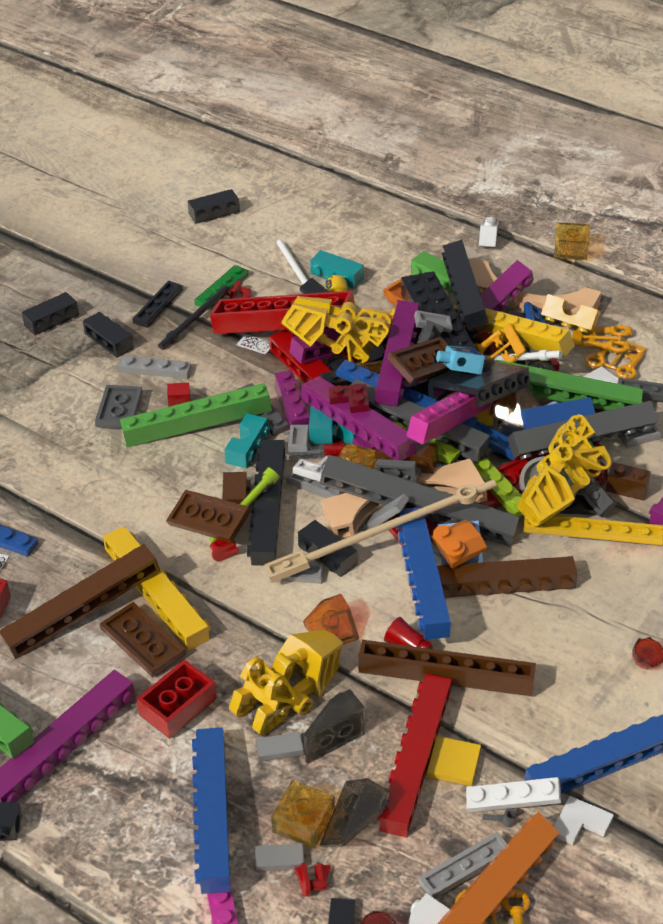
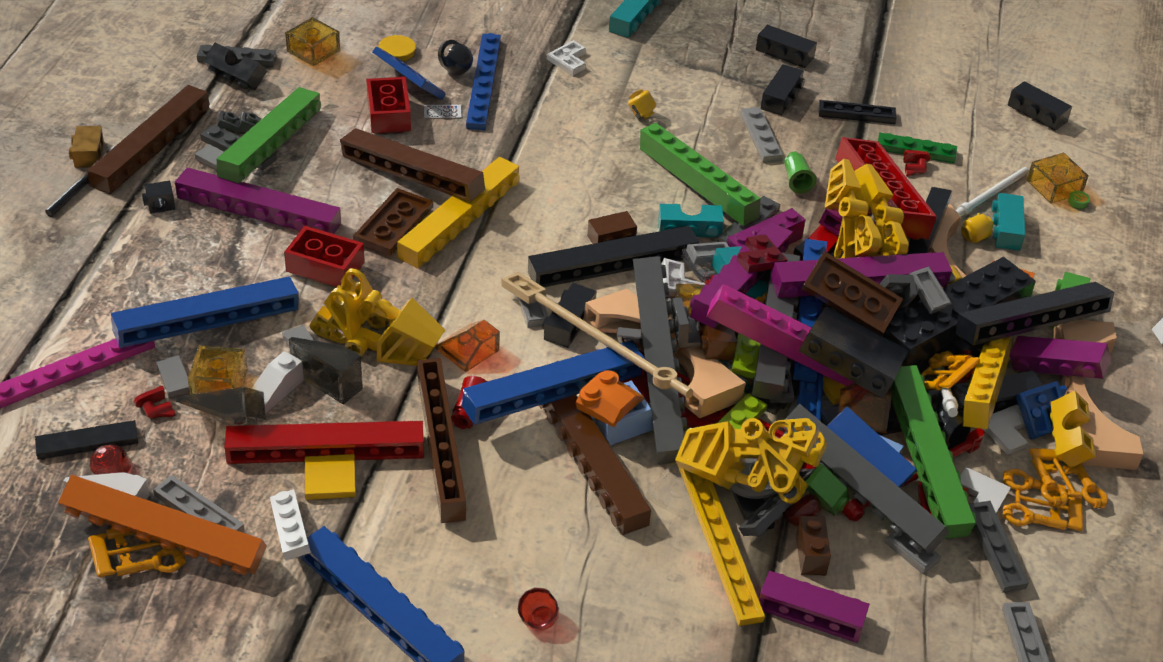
camera: 65 degrees right, 0 degrees up
dark grey plate [95,385,143,428] -> none
black bar [158,285,230,350] -> none
reddish brown plate [166,489,251,543] -> none
red panel [167,382,191,407] -> none
lime piece [210,467,280,542] -> none
red piece [210,539,239,562] -> none
medium azure torso [436,346,485,374] -> none
dark grey hand [483,809,516,828] -> none
white tile [554,796,614,845] -> none
none -> white slope [238,351,304,422]
none -> yellow head [628,89,657,119]
none -> bright green plant [784,151,817,193]
none -> clear yellow brick [1026,152,1089,204]
none -> bright green tile [1068,191,1090,209]

